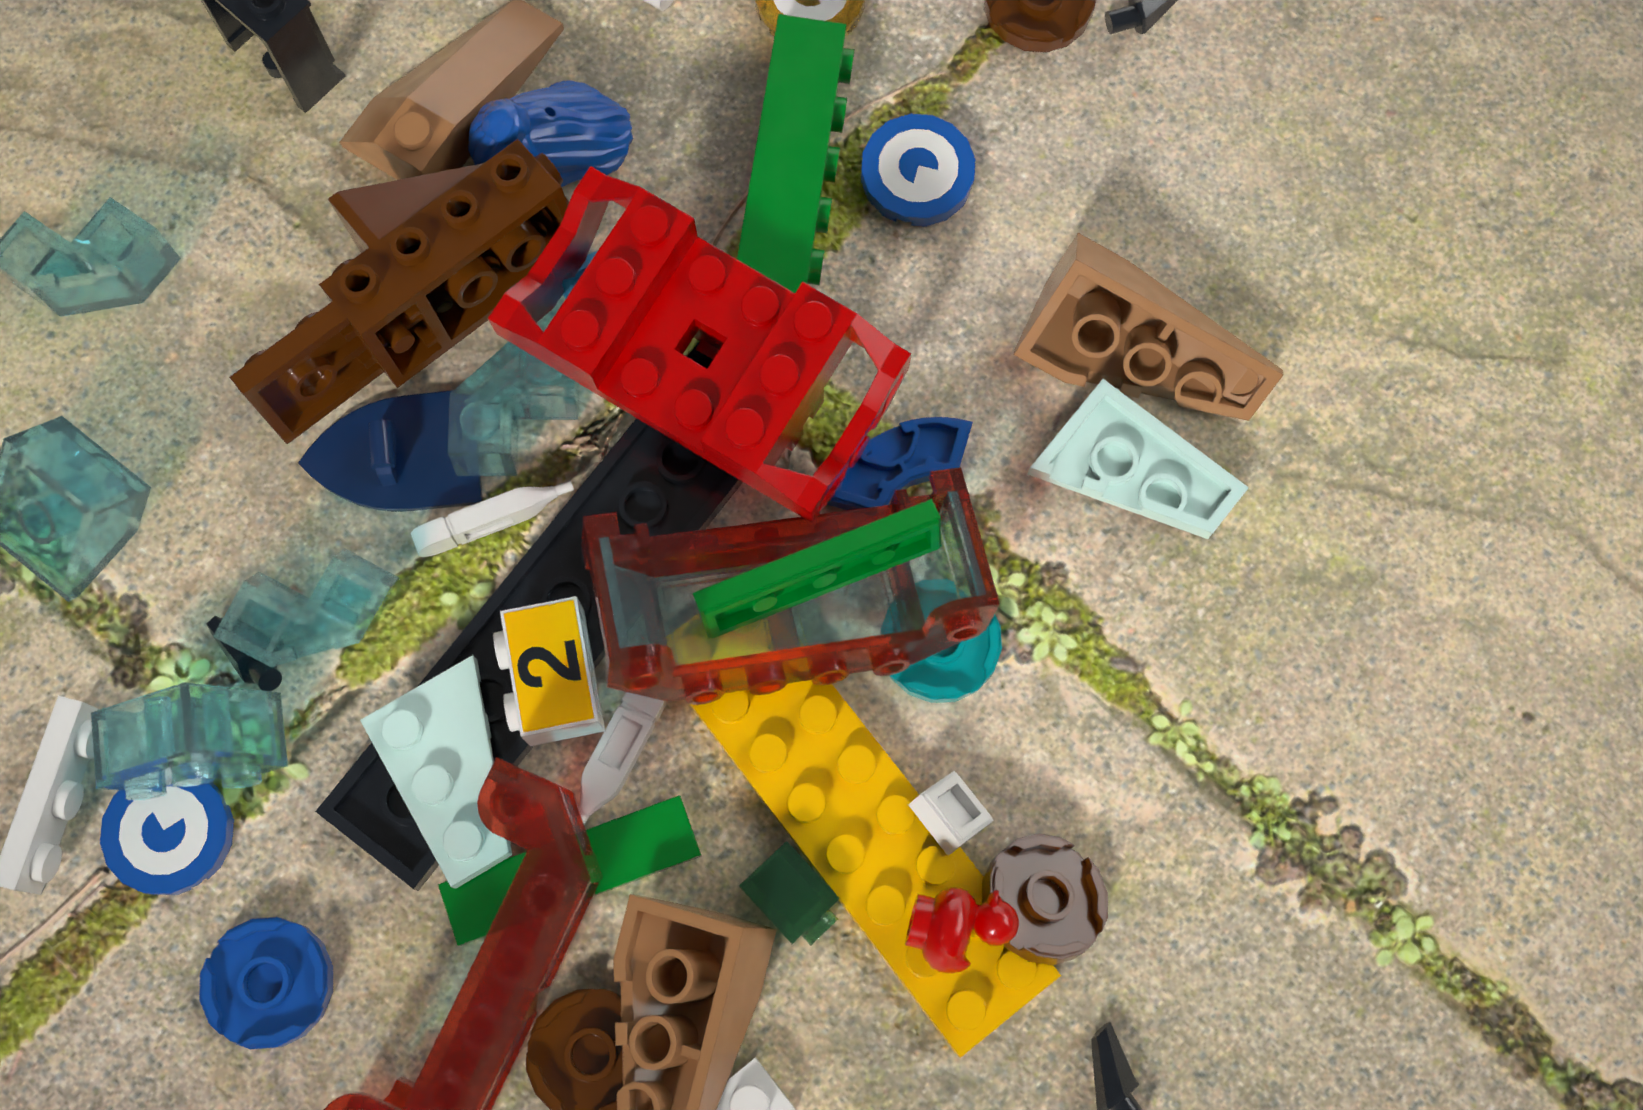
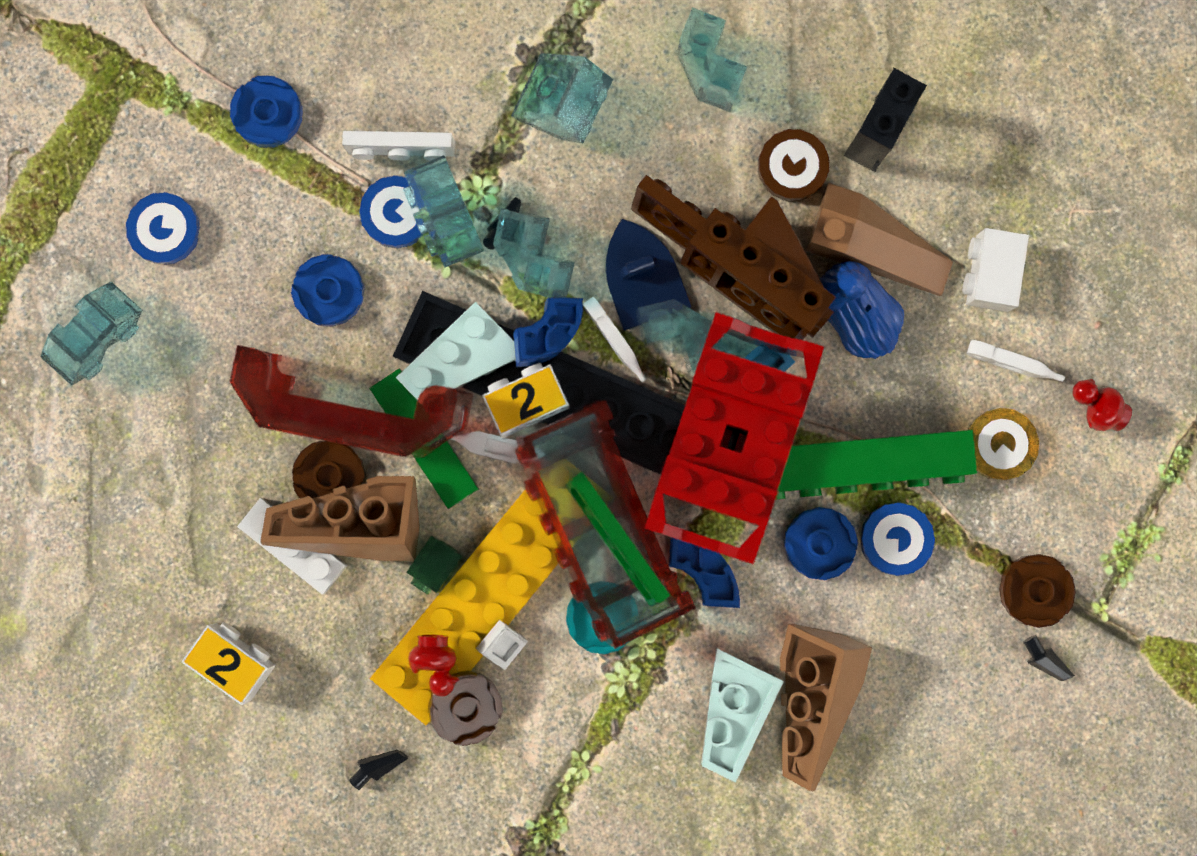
camera: 80 degrees right, 10 degrees up
none -> blue tile [513,297,583,367]
none -> reddish brown tile [758,129,829,201]
none -> blue tile [784,507,858,580]

